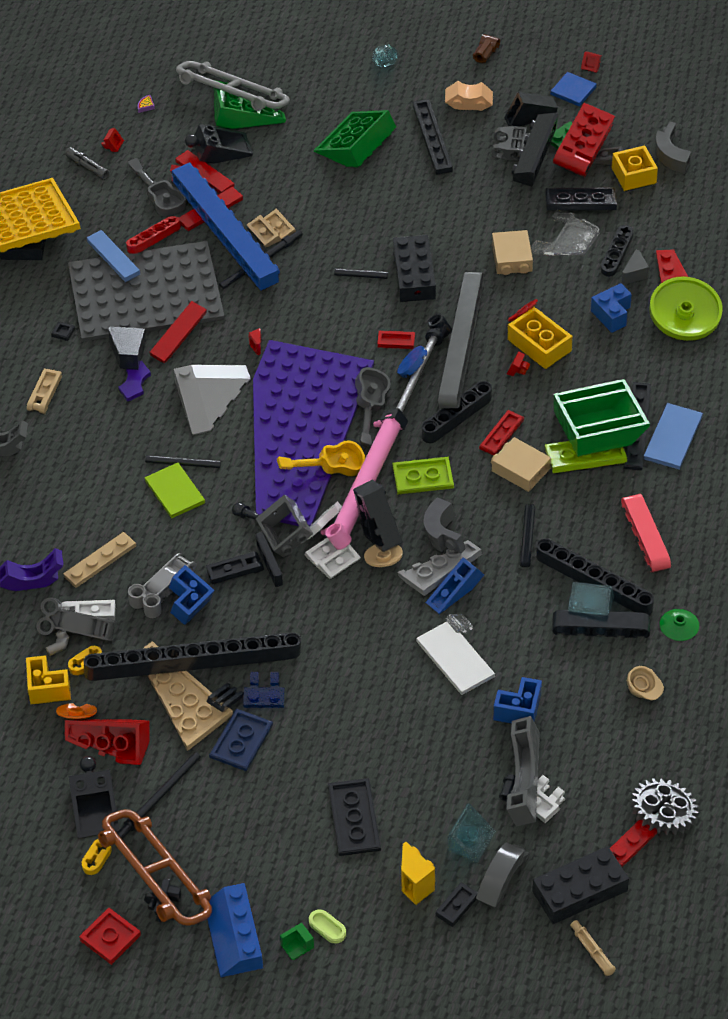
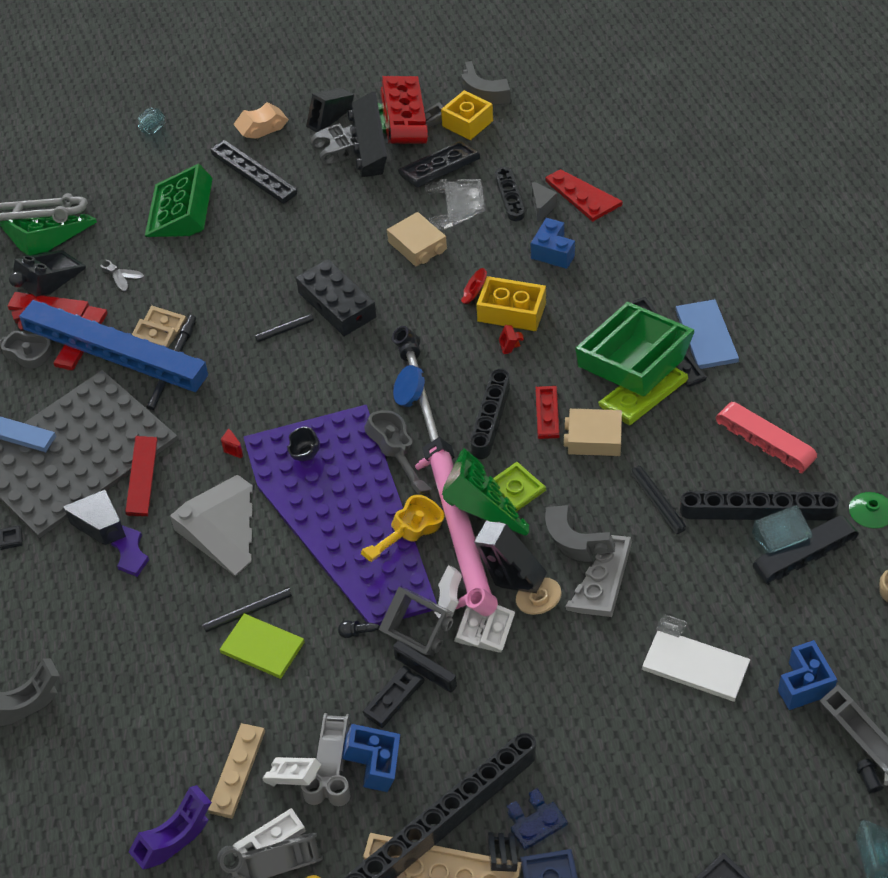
camera: 30 degrees left, 0 degrees up
tan plate [27,368,62,414] -> none
red beam [126,216,181,254] -> none
red tile [378,331,415,349] -> none
blue slope [426,557,484,614] -> none
dark grey beam [438,272,484,408] -> none
reddish brown piece [473,34,500,63] -> none
blue tile [550,72,596,107] -> none
red tile [581,52,602,73] -> none
lime dish [649,277,723,341] -> none
none -> flat silver piece [100,260,144,292]
none -> white plate [263,757,322,787]
none -> black hair [287,426,320,462]
none -> green slope [442,448,529,536]

